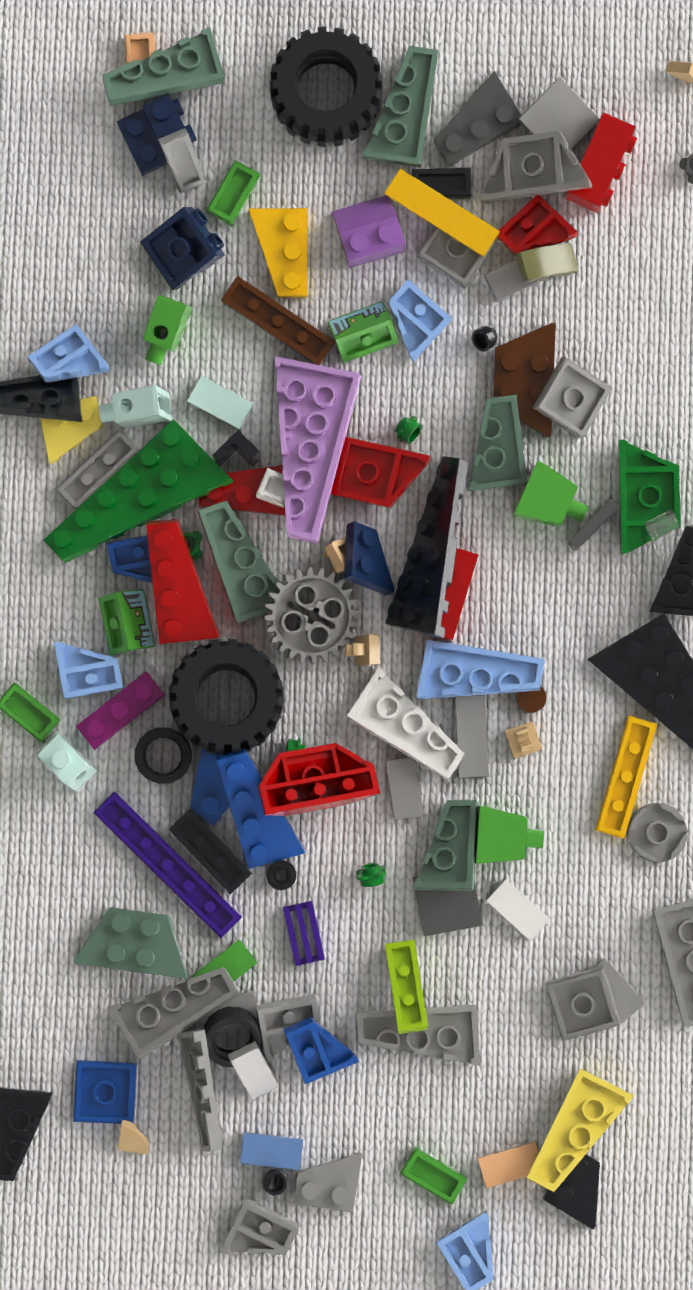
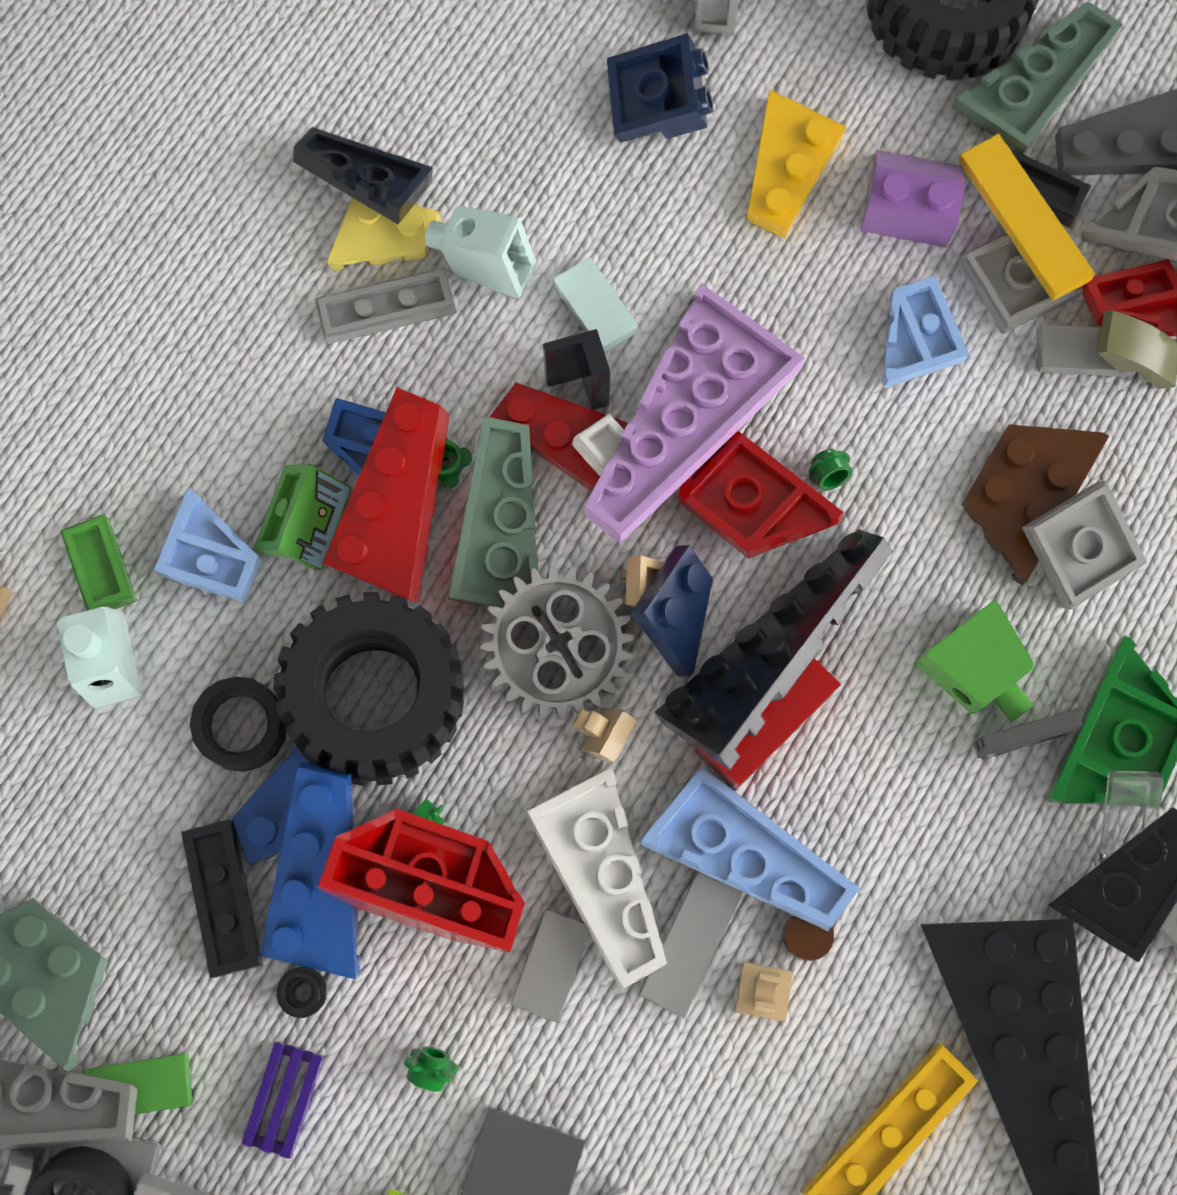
camera: 25 degrees right, 10 degrees down
light blue wing [28,324,110,383] -> none
green wing [43,419,233,563] -> none
magenta plate [76,671,165,750] -> none
dark purple tile [93,791,242,938] -> none
bright green torso [143,295,193,365] -> none
bright green tile [206,160,261,227] -> none
reddish brown plate [221,276,335,365] -> none
bright green panel [328,301,399,363] -> none
sand green wing [413,800,479,891] -> none
sand green wing [469,394,528,491] -> none
black hinge [471,326,498,352] -> none
bright green torso [476,806,544,864] -> none

